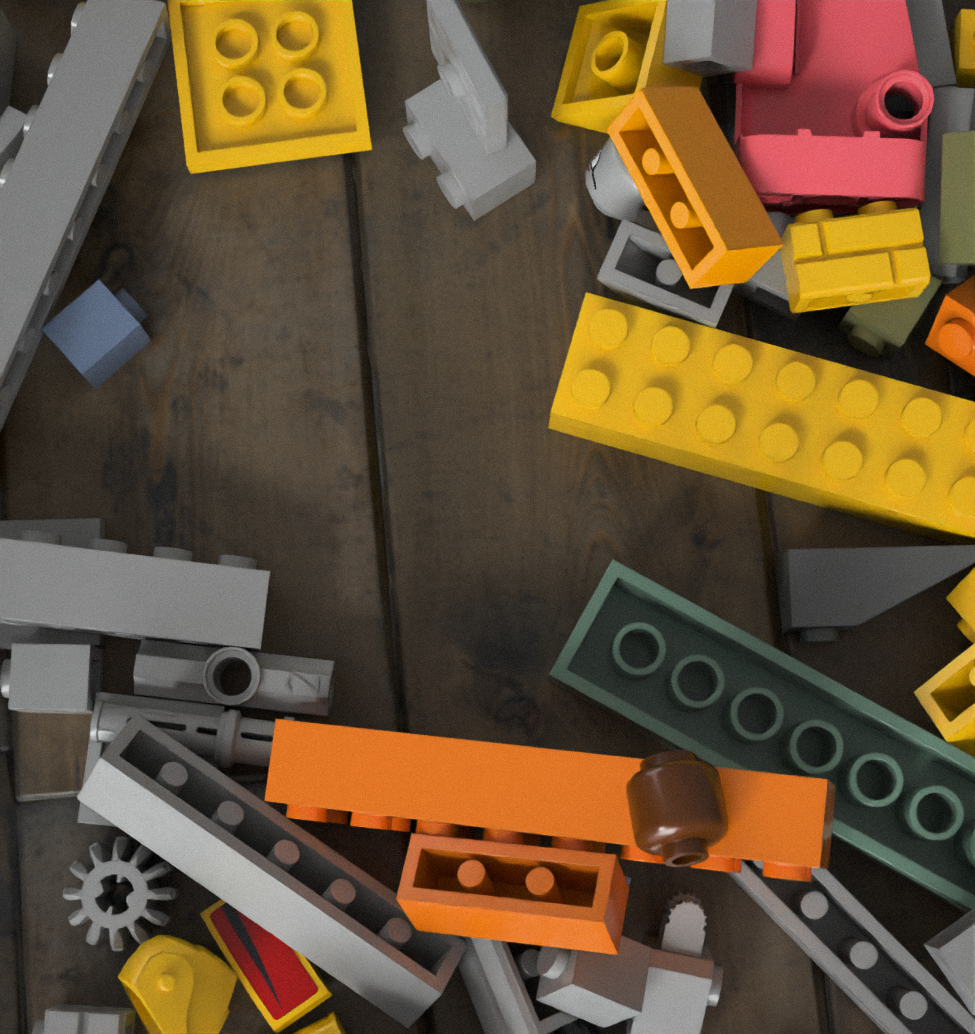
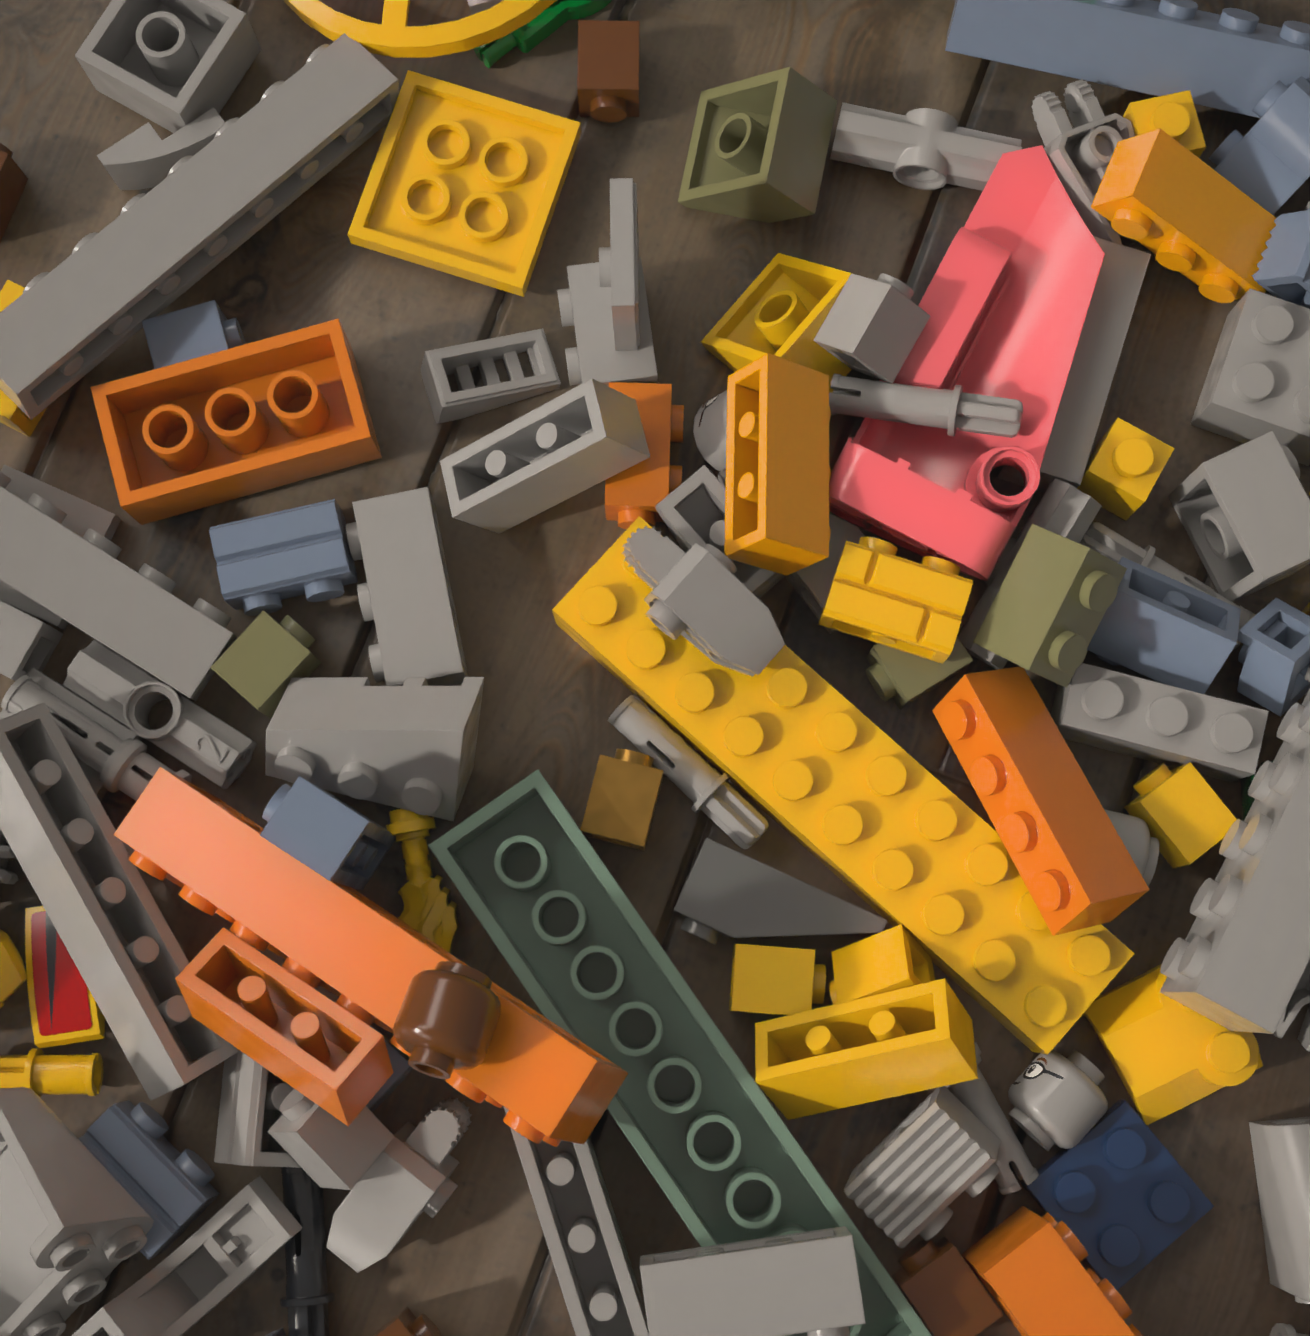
camera: 25 degrees right, 0 degrees up
none -> orange brick [90,319,382,525]
none -> sand blue brick [209,499,358,616]
none -> olive brick [210,610,322,719]
none -> sand blue brick [260,776,396,891]
none -> light grey wedge [265,677,484,821]
none -> light grey brick [346,487,469,686]
none -> yellow piece [386,809,459,953]
none -> light grey slope [421,328,561,424]
none -> light grey brick [440,378,650,534]
none -> pearl gold brick [580,748,663,851]
none -> orange brick [605,382,684,529]
none -> light grey axle [608,693,769,849]
none -> light grey hinge [621,526,785,677]
none -> yellow brick [729,944,826,1015]
none -> light grey axle [829,373,1023,438]

